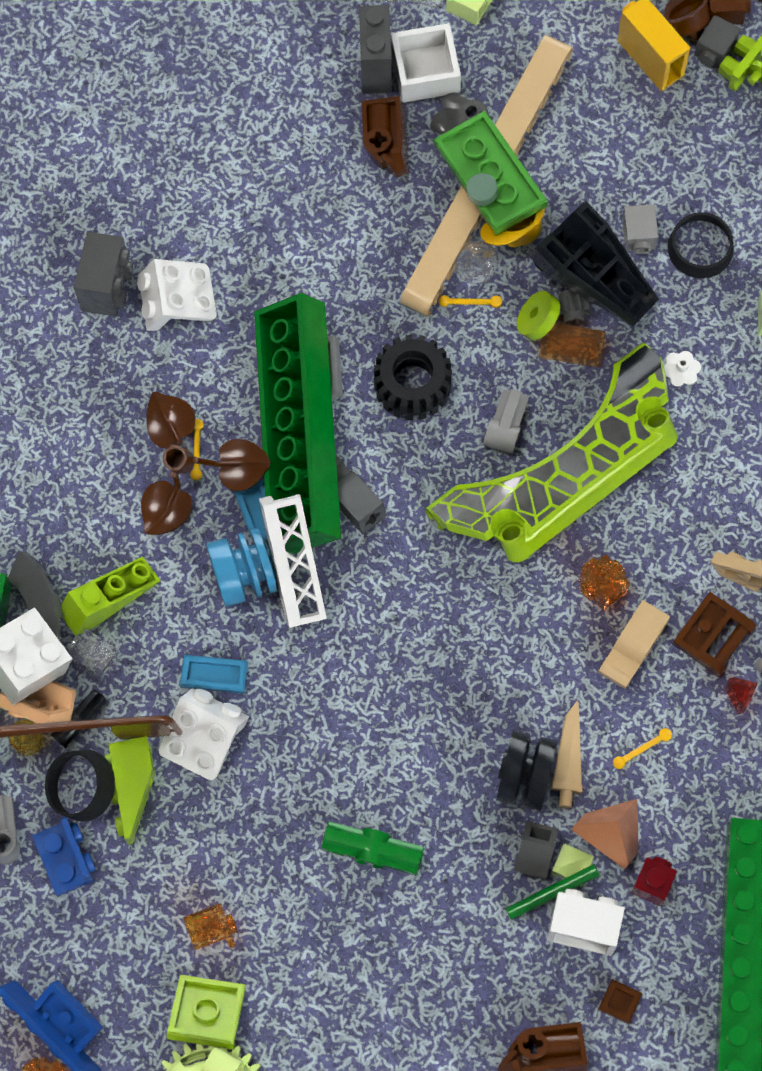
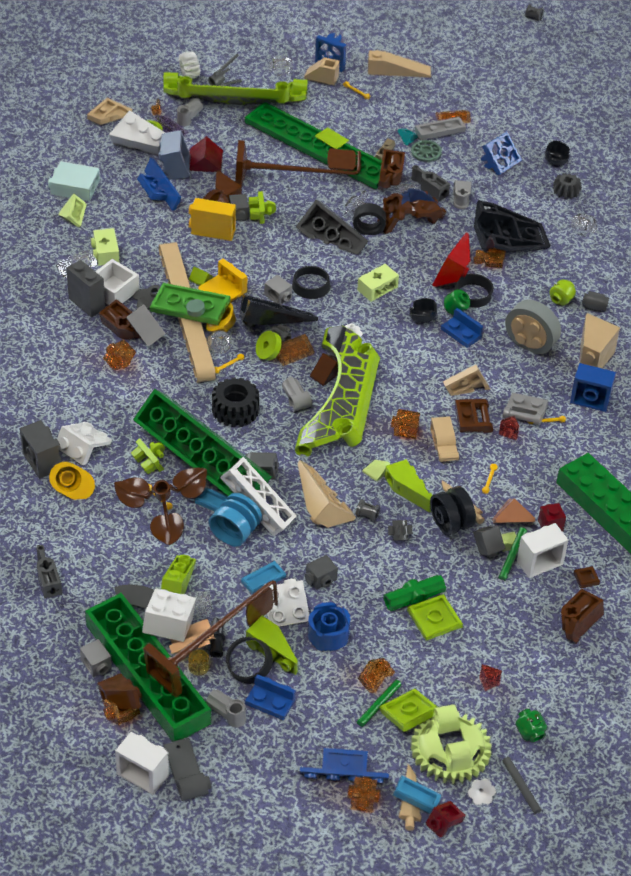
camera: 45 degrees left, 25 degrees down
none -> yellow piece [49,462,95,500]
none -> clear orange brick [103,339,136,370]
none -> light grey panel [127,304,166,346]
none -> lime hips [131,438,165,474]
none -> lime slope [189,266,213,286]
none -> yellow bracket [198,258,248,303]
none -> tan wedge [298,460,356,528]
none -> dark grey brick [305,555,338,590]
none -> blue brick [308,602,351,651]
none -> reddish brown slope [310,353,338,386]
none -> dark grey bush [355,499,380,522]
none -> green bar [356,680,402,727]
none -> yellowish green slope [362,460,390,481]
none -> lime slope [385,459,432,512]
none -> dark grey gear [388,520,413,540]
none -> lime tile [407,594,463,641]
none -> clear red slope [479,664,502,691]

